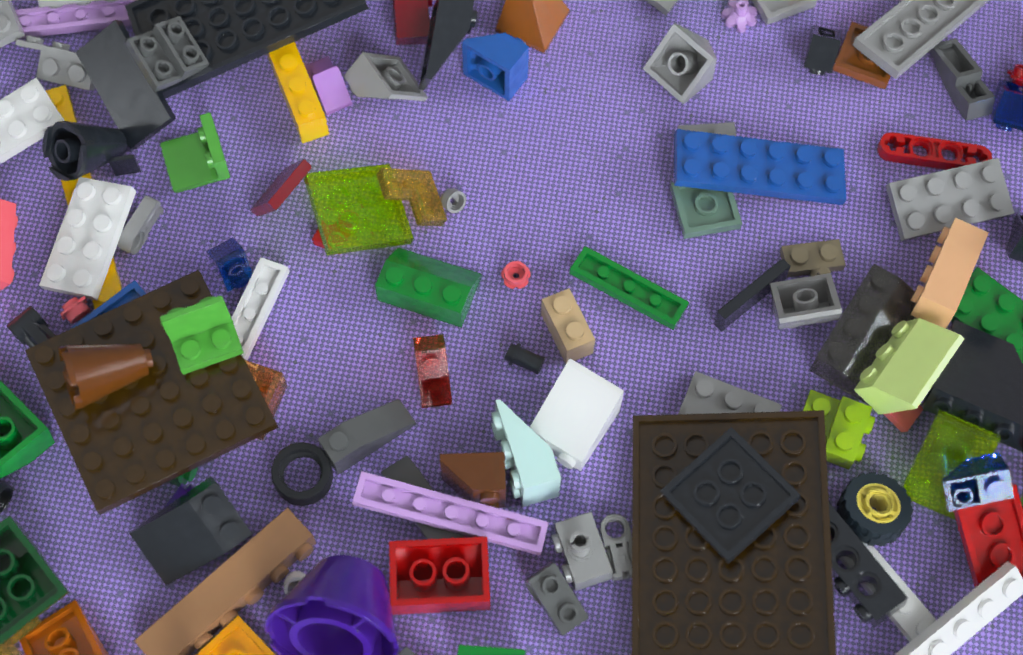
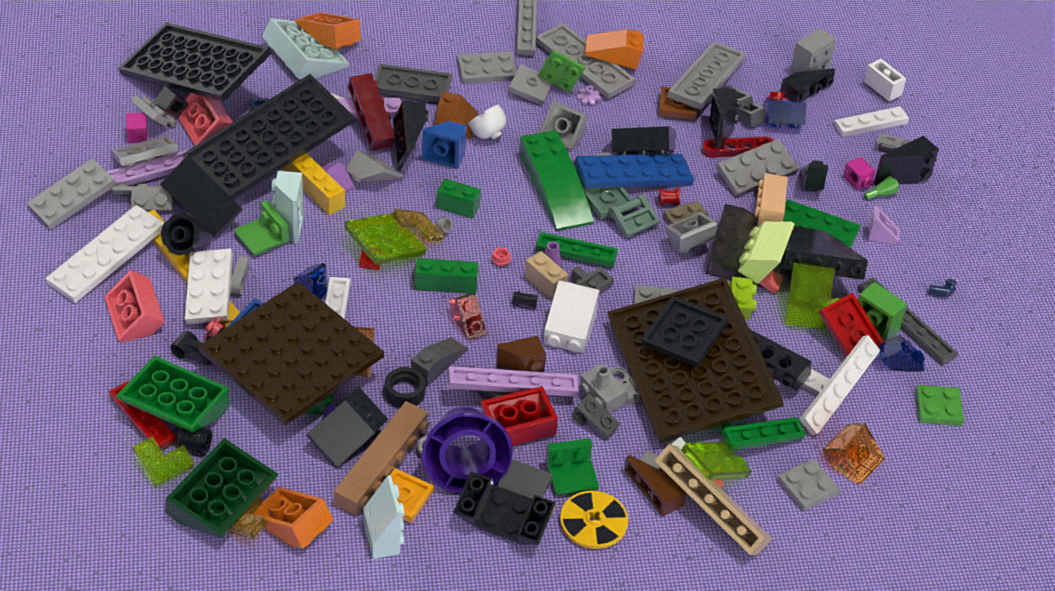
camera: 20 degrees left, 20 degrees down
reddish brown cone [58,343,153,410] -> none
black piece [109,154,141,176] -> none
dark grey slope [125,16,209,93] -> none
bright green bracket [160,296,244,375] -> none
dark red tile [250,159,311,217] -> none
light aqua slope [491,399,561,507] -> none
black tile [714,259,790,332] -> none
black slope [804,25,841,76] -> none
black wheel [837,472,913,547] -> none
clear blue slope [941,452,1014,512] -> none
none -> light aqua slope [272,171,304,244]
none -> green brick [436,178,481,219]
none -> white cylinder [468,104,506,140]
none -> green slope [519,130,594,231]
none -> medium lavender cone [544,242,562,266]
none -> dark grey hinge [571,266,614,294]
none -> sand green plate [608,194,660,238]
none -> black wedge [612,126,676,155]
none -> red bush [658,188,680,206]
none -> black slope [709,88,740,148]

